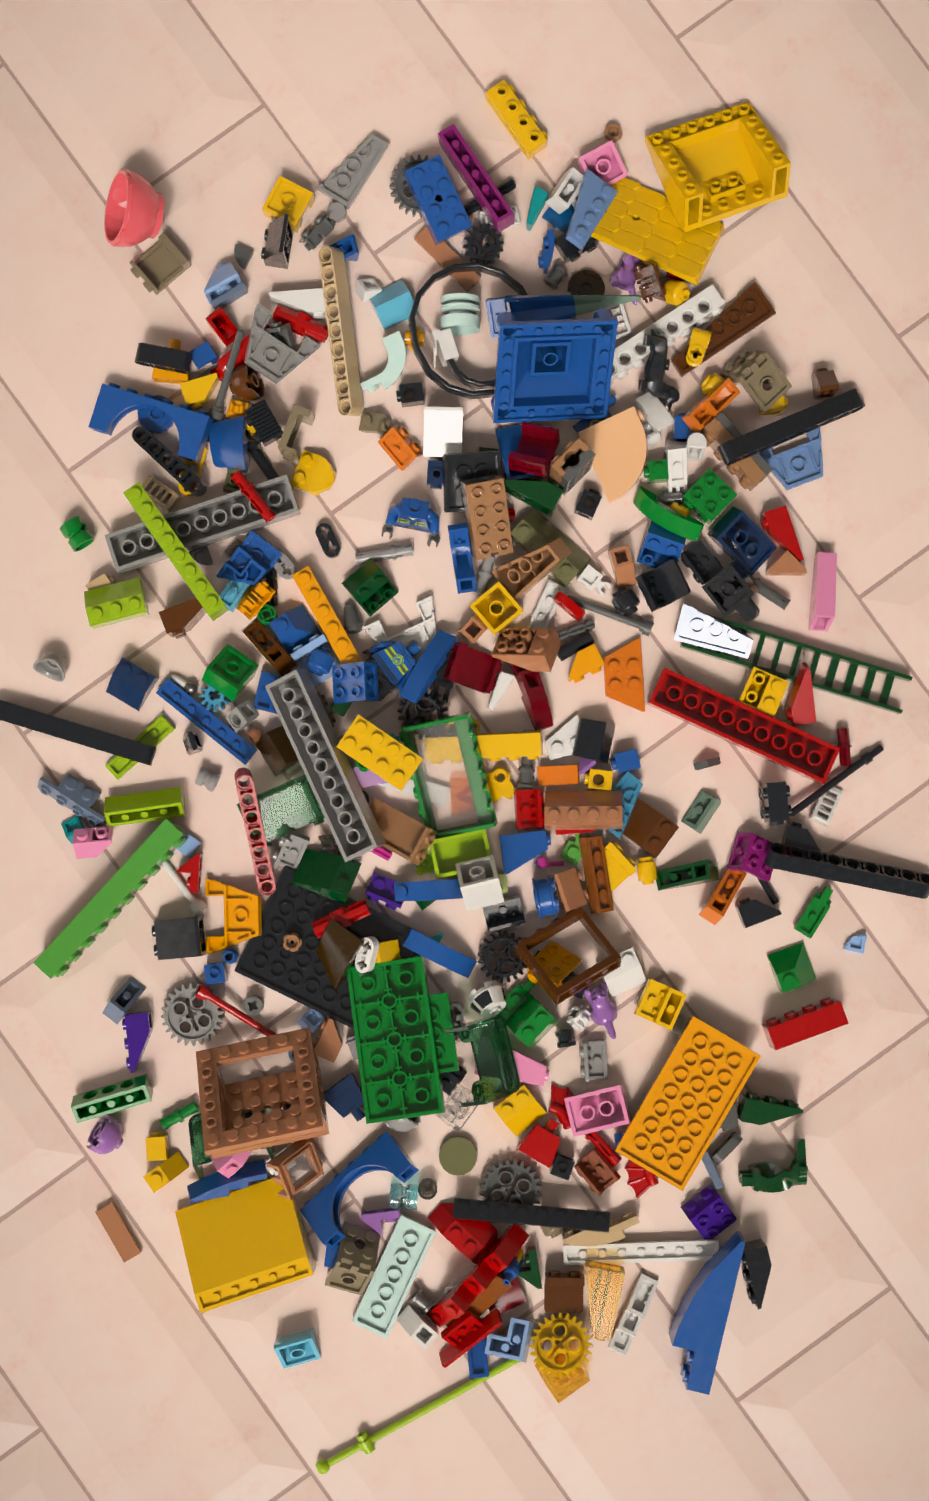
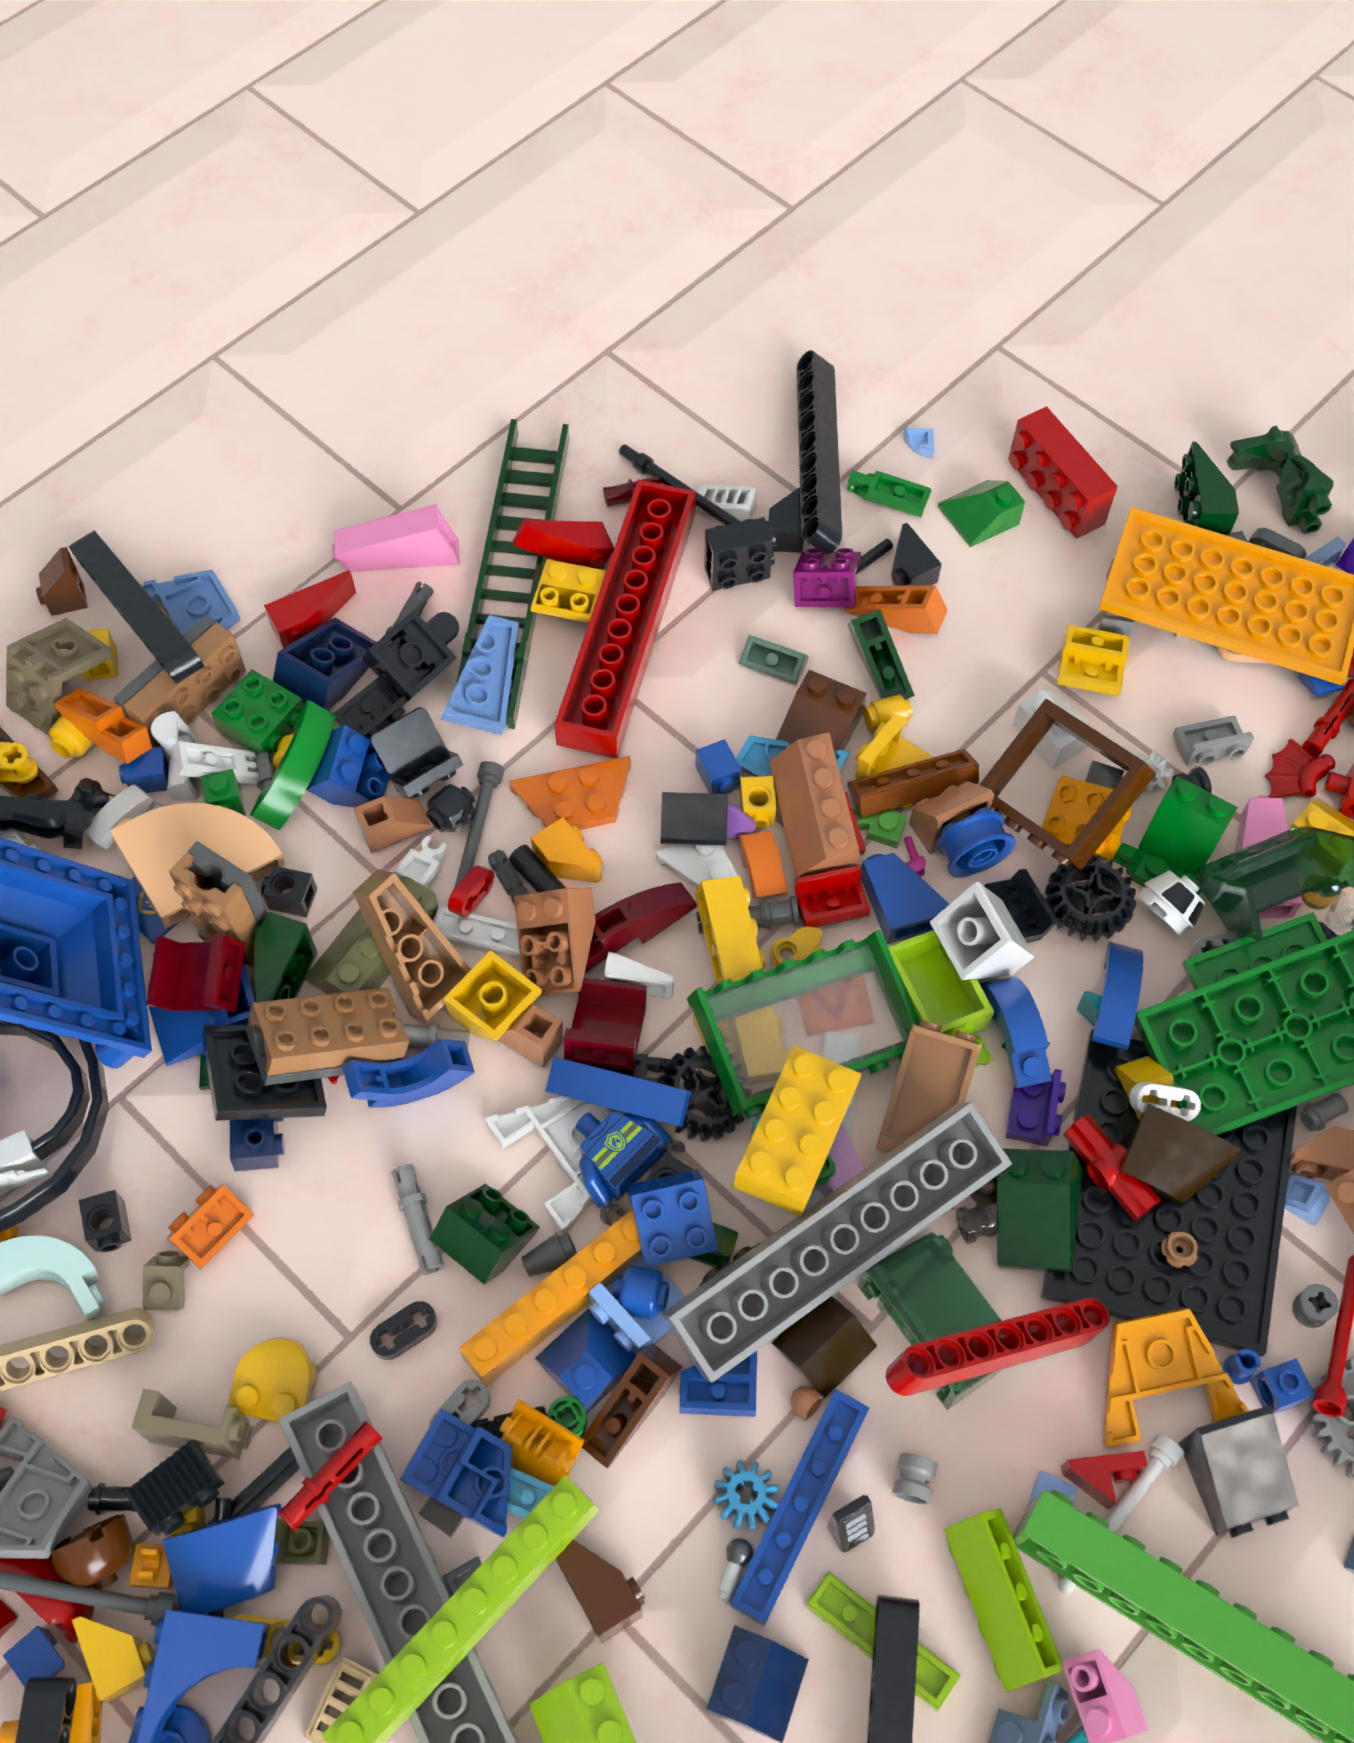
camera: 100 degrees left, 25 degrees down
green container [202,644,259,702] -> none
light grey brick [225,700,260,733] -> none
light grey bracket [272,829,310,871] -> none
blue torso [381,498,440,547] -> none
white slope [423,406,463,462] -> none
bright pink slope [564,1085,632,1137] -> none
medium lavender animal [583,982,617,1039] -> none
dark grey tile [693,757,721,770] -> none
nougat slope [766,550,807,576] -> none
none -> black pin [88,1483,136,1515]

